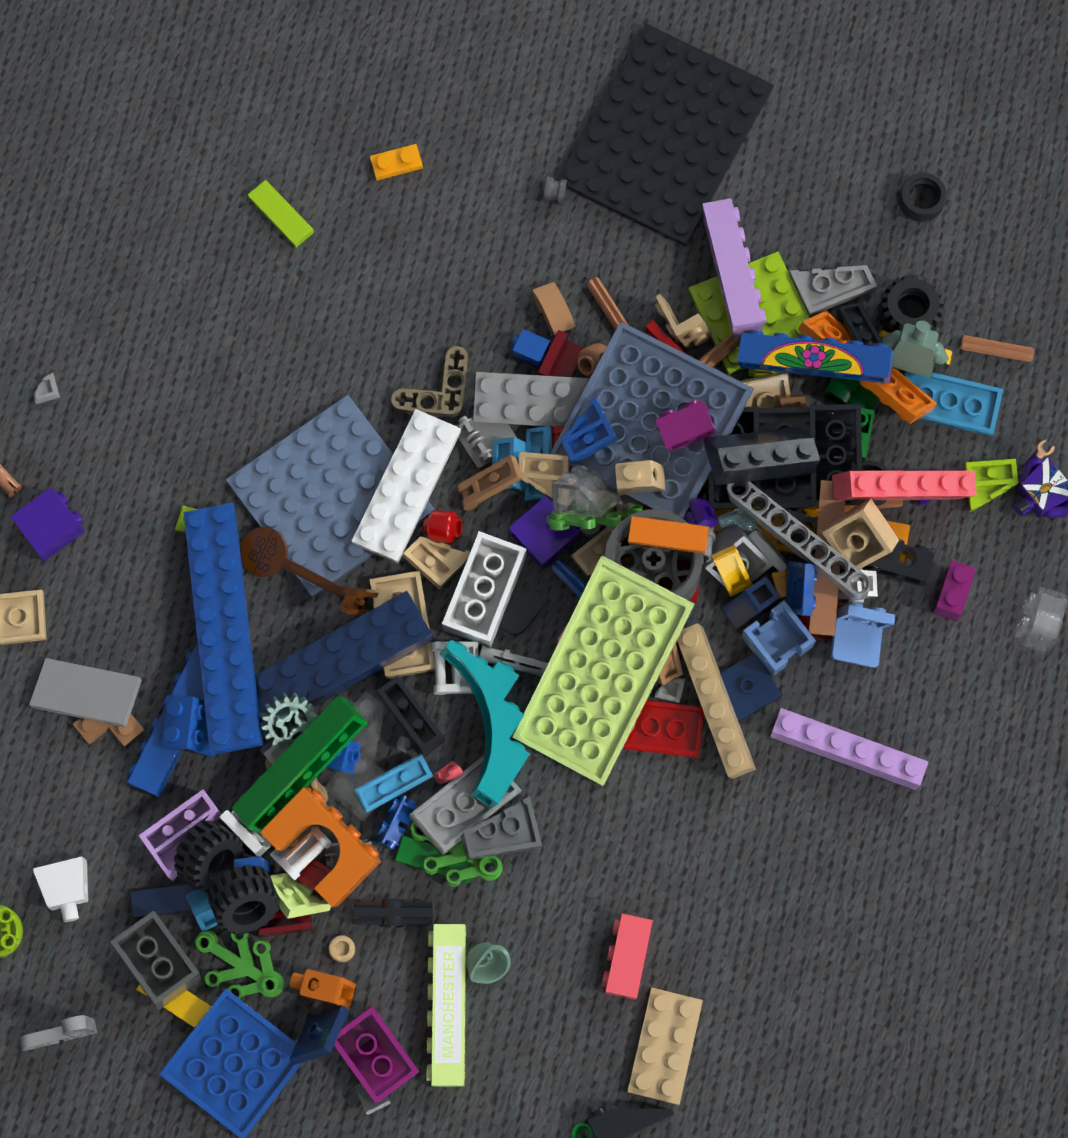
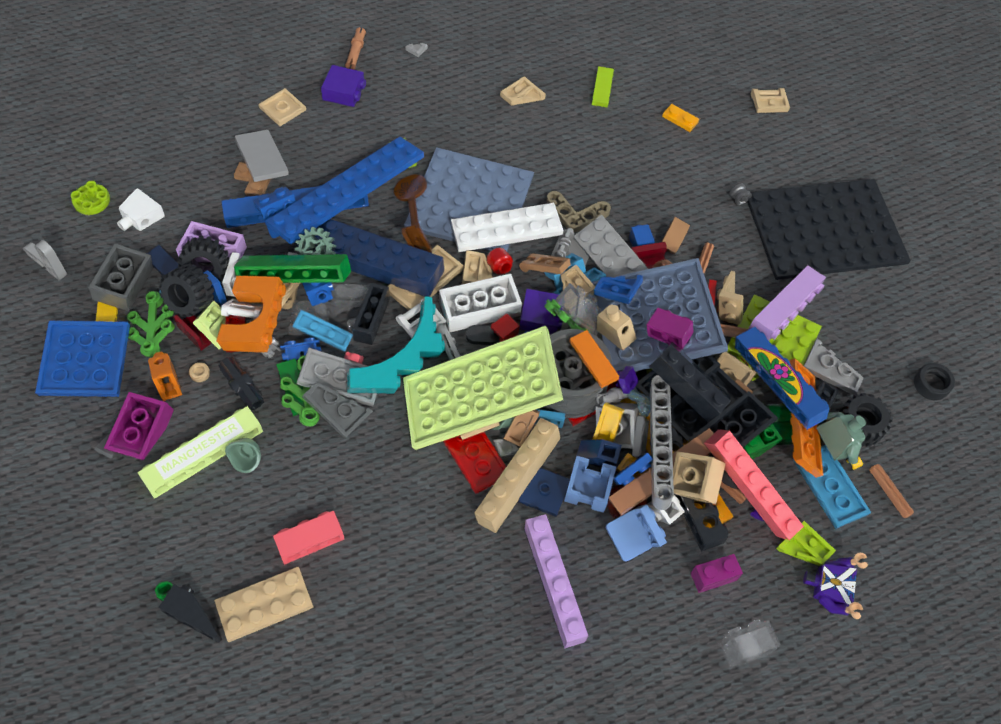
camera: 45 degrees right, 15 degrees down
dark blue plate [289,1005,349,1064] -> none
none -> red panel [491,314,520,342]
none -> tan wing [500,76,546,106]
none -> tan plate [751,88,790,113]

